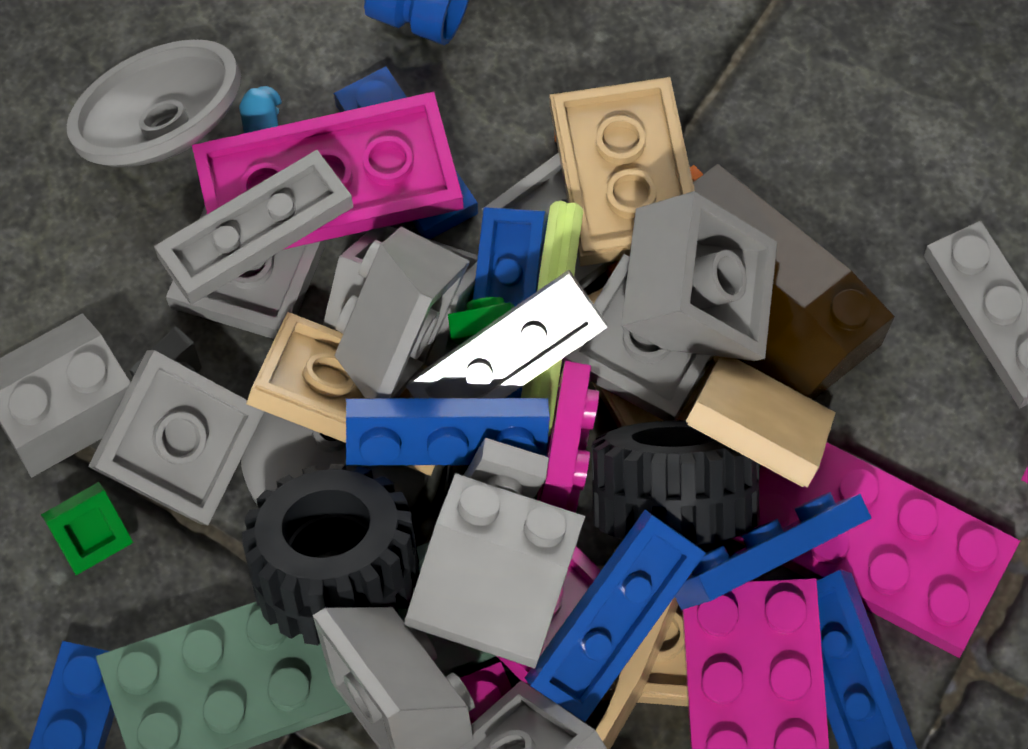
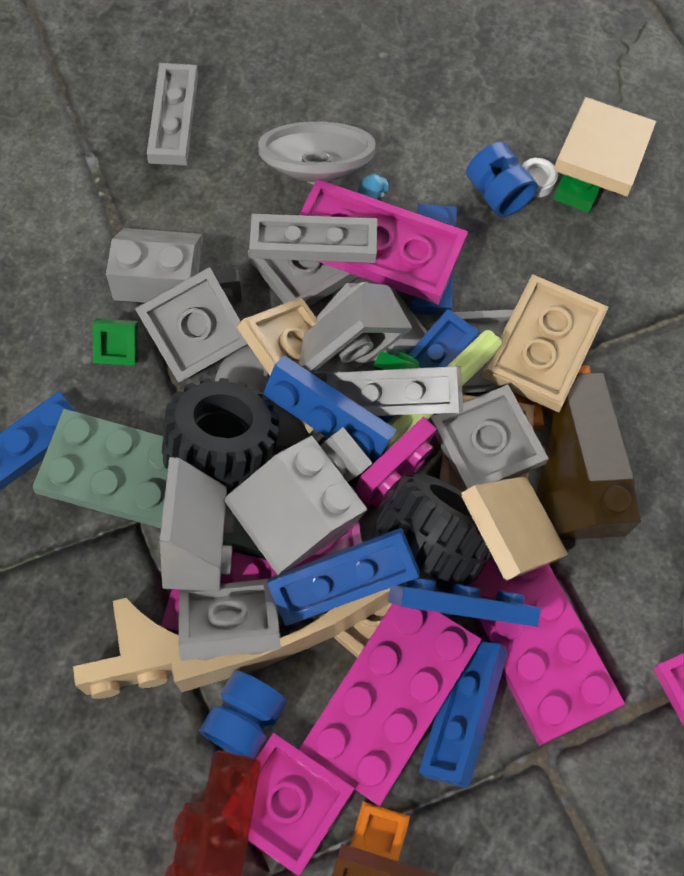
camera: 30 degrees right, 0 degrees up
light grey slope [621,191,777,361] -> none

